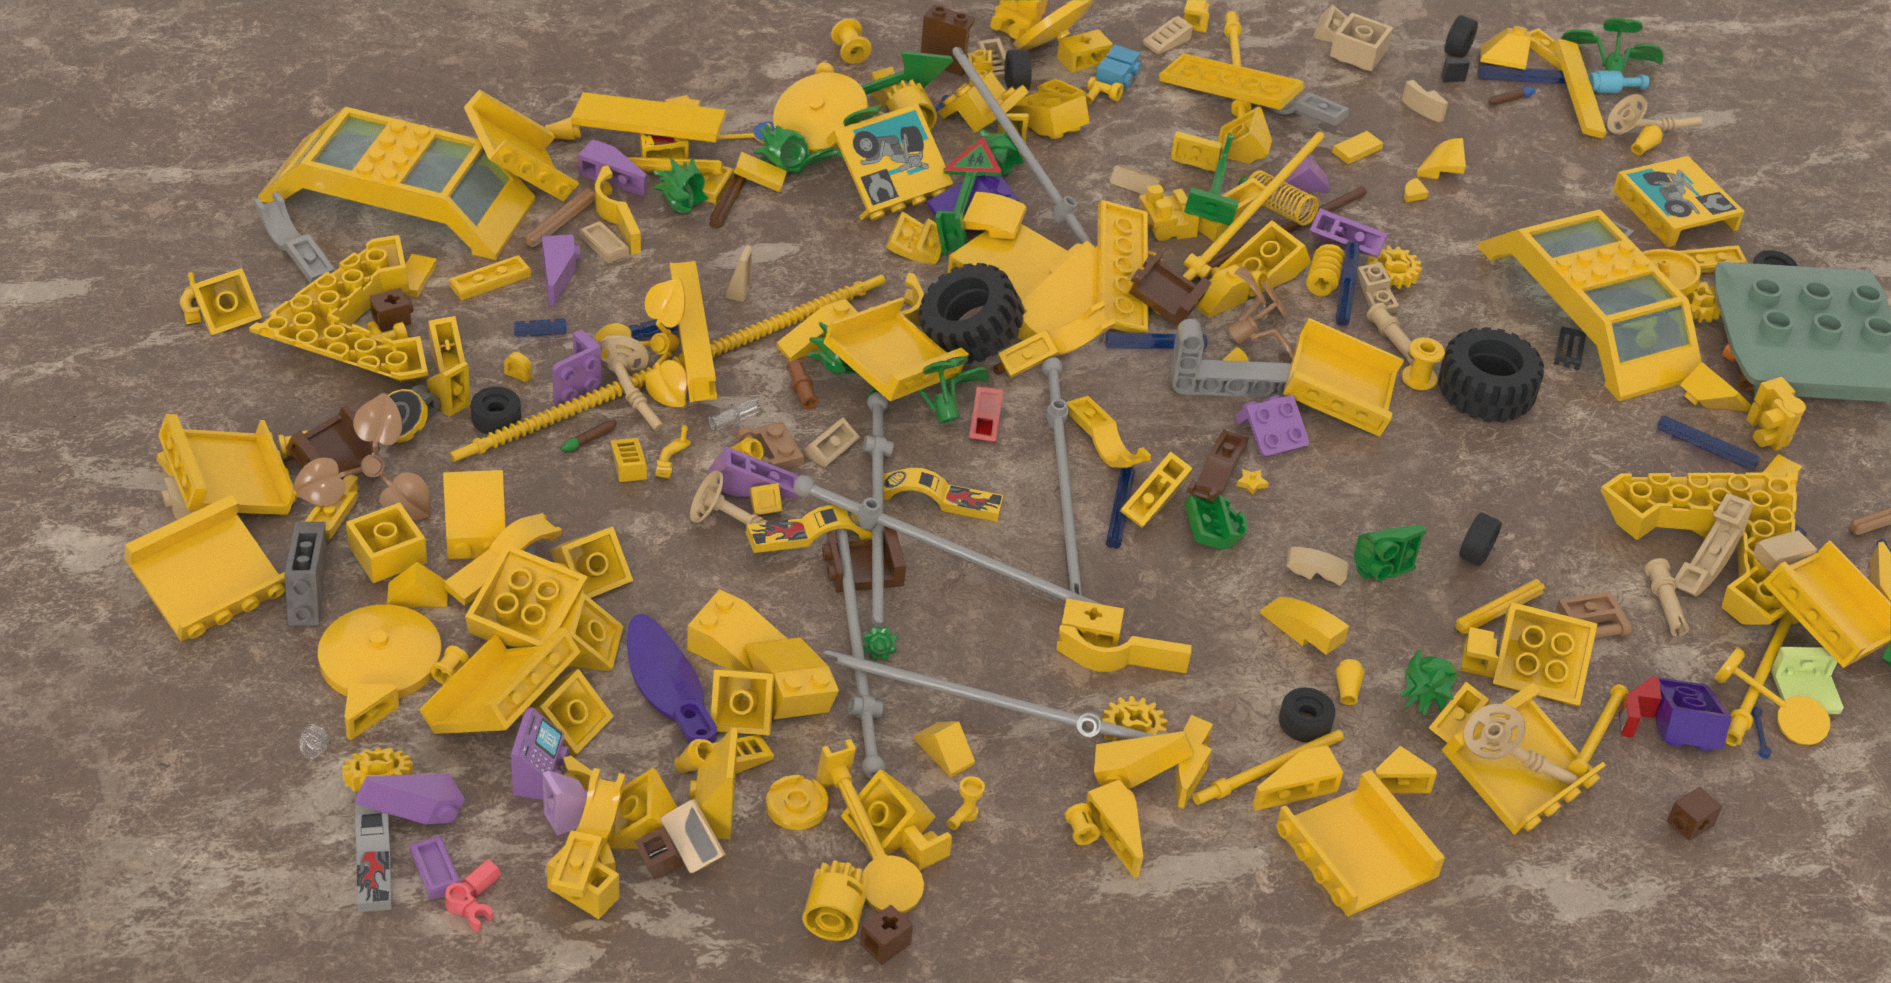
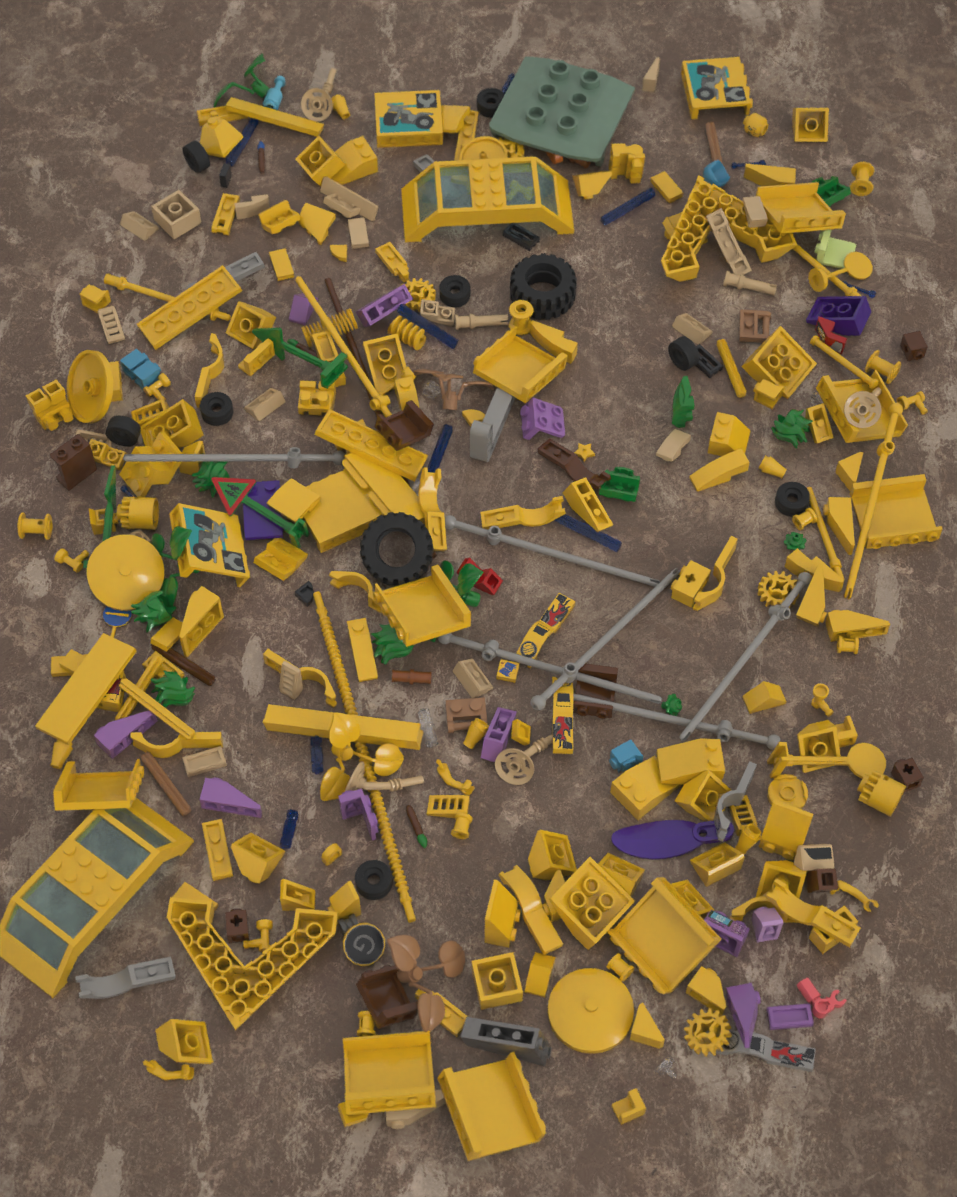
camera: 65 degrees left, 15 degrees up
none -> yellow axle [119,678,195,740]
none -> yellow slope [179,586,224,658]
none -> yellow piece [195,333,224,408]
none -> black tyre [200,392,233,426]
none -> yellow plate [211,193,240,236]
none -> yellow slope [231,833,285,884]
none -> yellow bracket [258,200,301,234]
none -> yellow piece [263,649,337,708]
none -> black tile [294,581,314,607]
none -> yellow slope [295,136,345,187]
none -> tan bracket [320,176,378,221]
none -> yellow slope [331,136,378,185]
none -> tan tile [348,217,369,249]
none -> yellow hinge [375,242,410,283]
none -> black tyre [439,275,471,308]
none -> yellow slope [441,105,471,133]
none -> yellow bush [451,813,473,839]
none -> yellow tile [496,659,520,683]
none -> yellow slope [530,320,578,364]
none -> dark azure window [609,739,643,772]
none -> yellow panel [612,1088,646,1125]
none -> tan slope [672,313,712,345]
none -> yellow slope [686,966,726,1016]
none -> yellow slope [690,842,745,887]
none -> black tile [695,344,723,378]
none -> dark azure hair [703,160,730,188]
none -> yellow slope [708,412,751,456]
none -> light grey piece [714,761,757,842]
none -> green plant [784,532,807,551]
none -> yellow bush [792,508,817,531]
none -> yellow piece [830,880,879,912]
none -> yellow bar [844,403,903,600]
none -> yellow hose [865,350,901,384]
none -> yellow piece [897,391,928,415]

